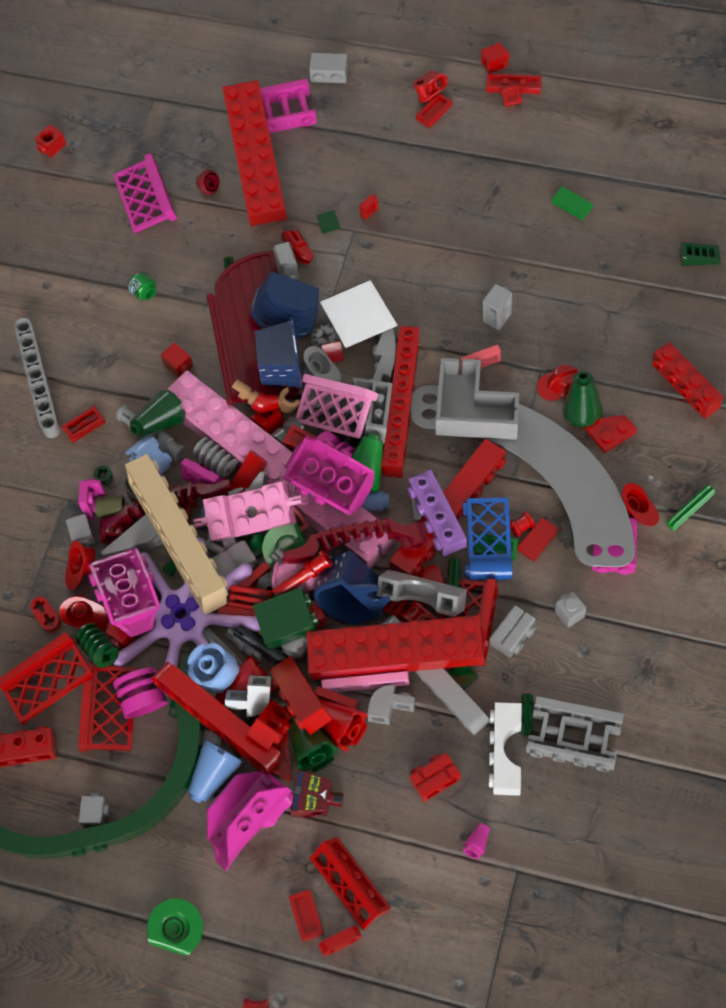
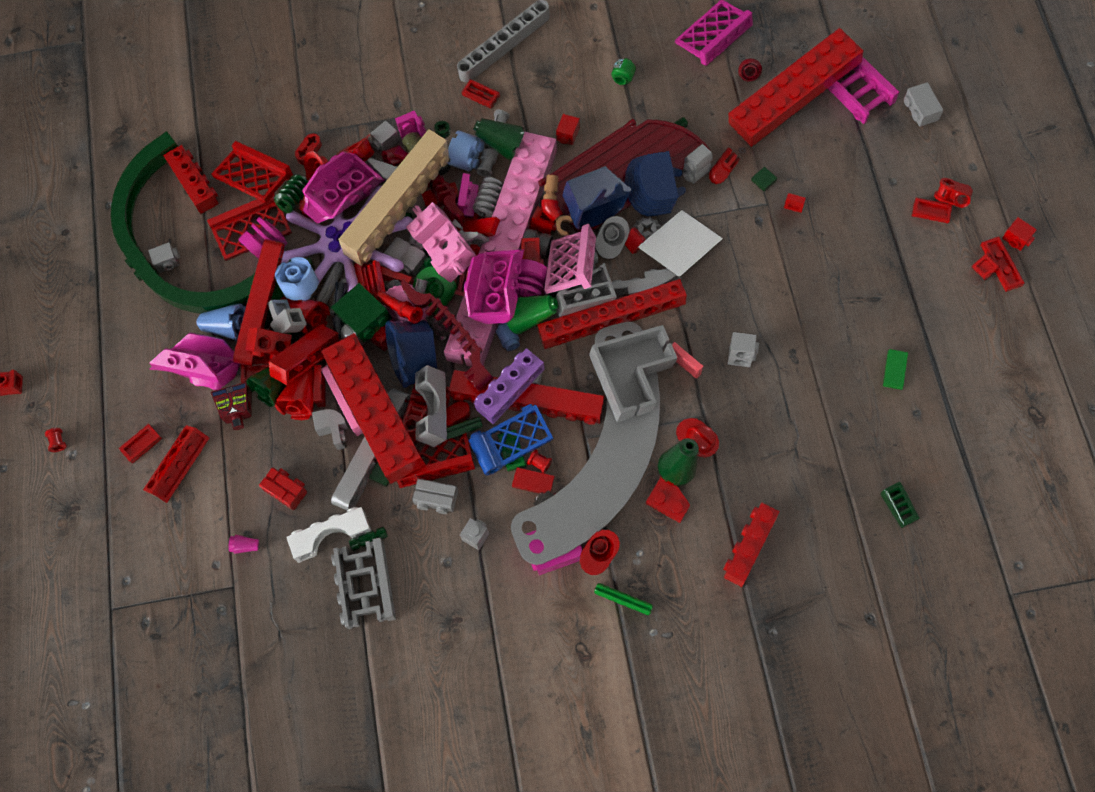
camera: 65 degrees right, 5 degrees up
green hat [147,898,203,956] -> none
red beam [318,925,362,956] -> none

